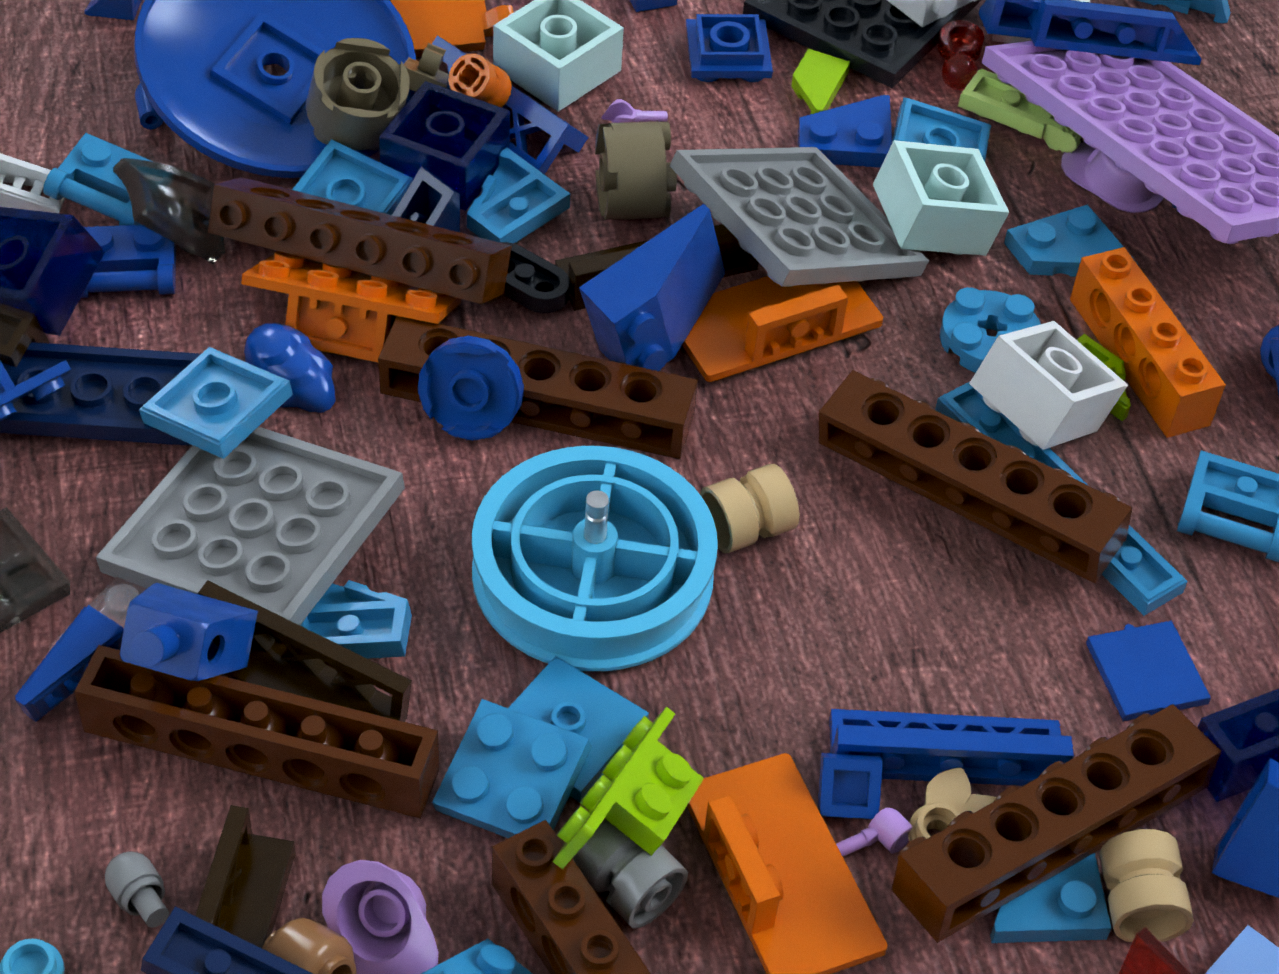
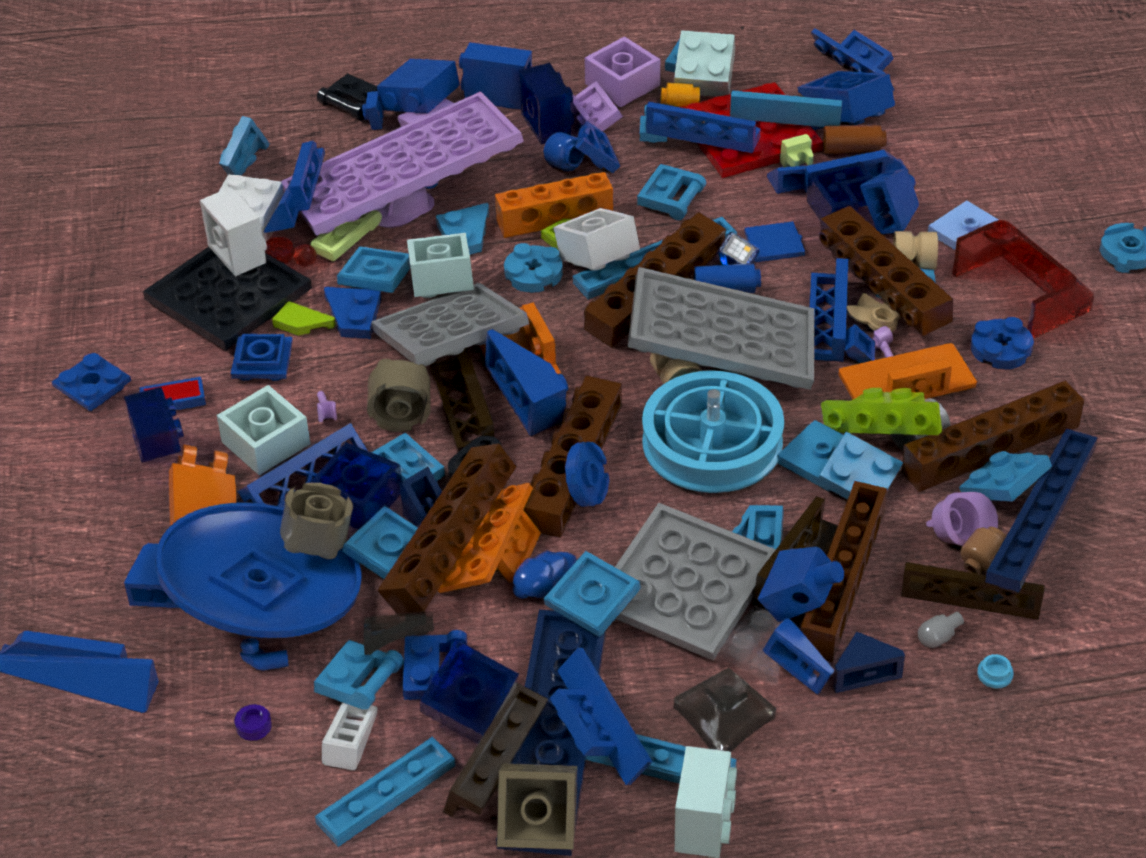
camera: 80 degrees left, 5 degrees down
dark tan tile [404,43,449,102] -> none
orange wheel [448,53,512,112] -> none
none -> dark purple tile [234,704,272,741]
none -> light grey plate [628,267,814,390]
none -> blue brick [694,263,761,293]
none -> slope [718,232,760,265]
none -> dark blue slope [833,631,905,693]

